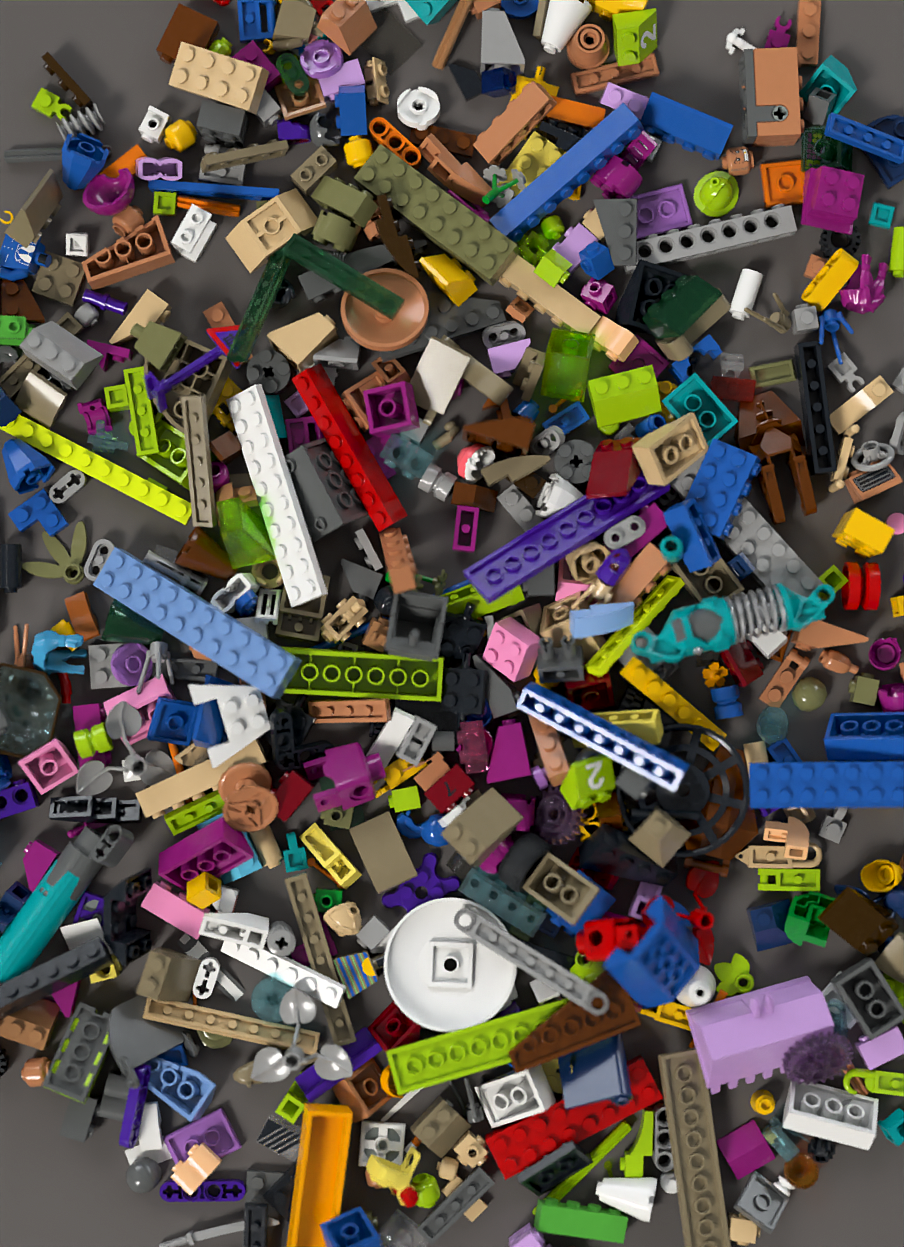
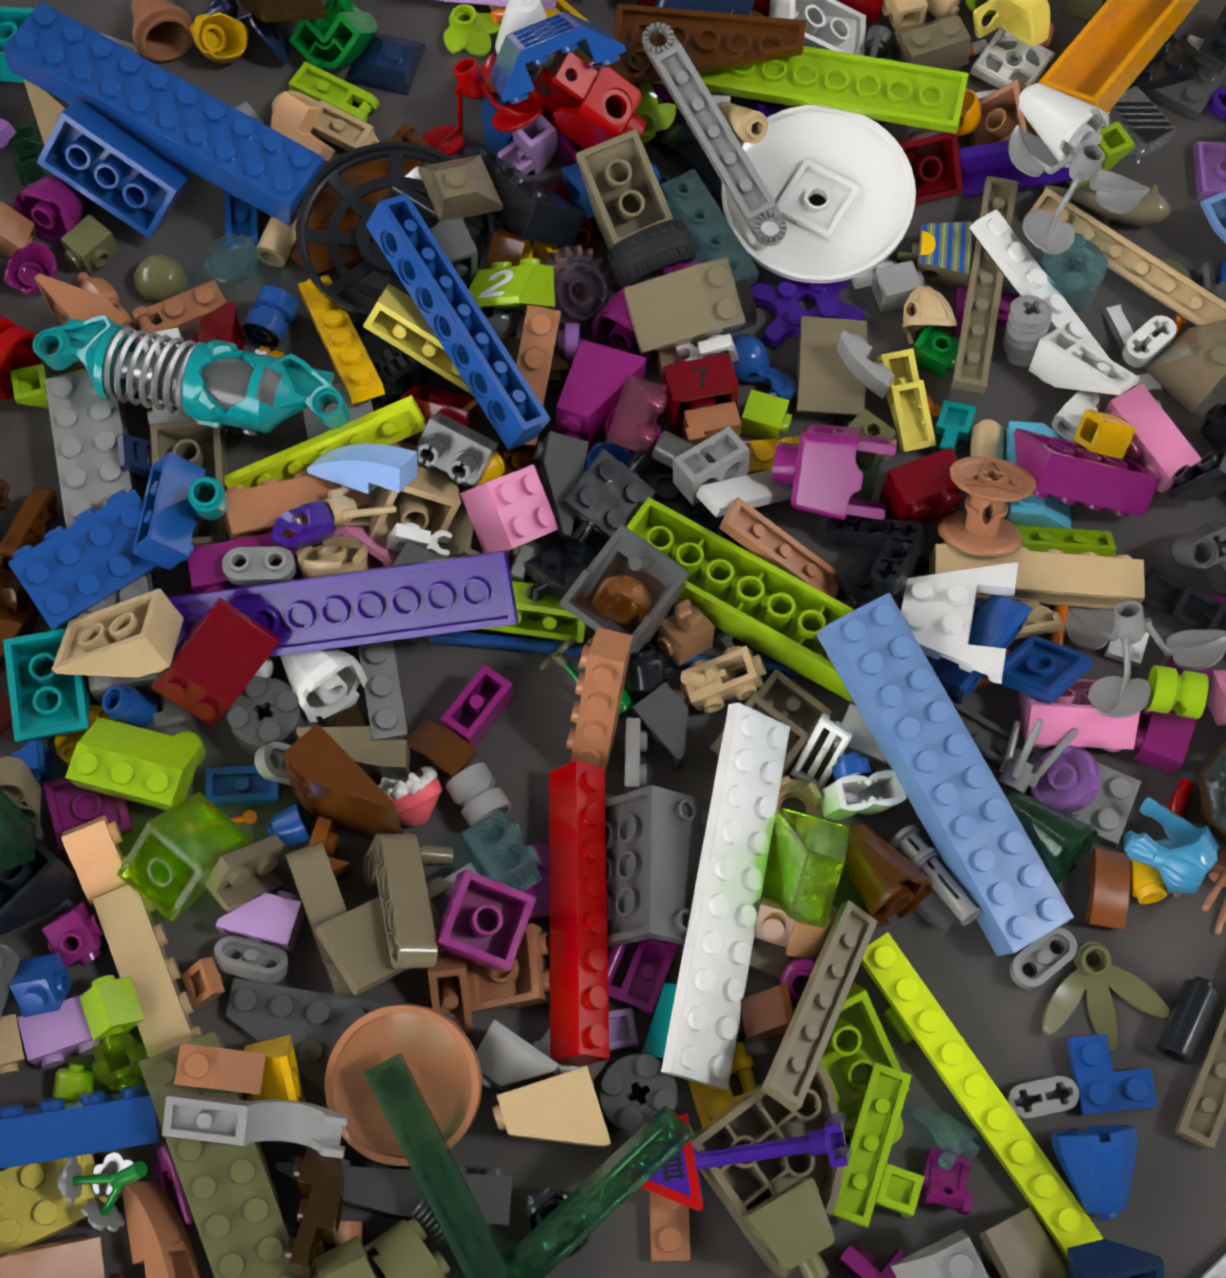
camera: 155 degrees left, 20 degrees down
none -> light grey piece [162,1091,349,1158]
none -> nougat slope [174,1043,267,1095]
none -> dark tan beam [364,833,438,969]
none -> white plate [386,522,452,558]
none -> clear orange hair [593,574,652,624]
none -> tan brick [717,101,768,144]
none -> light grey slope [836,330,895,398]
none -> white cone [1019,83,1109,168]

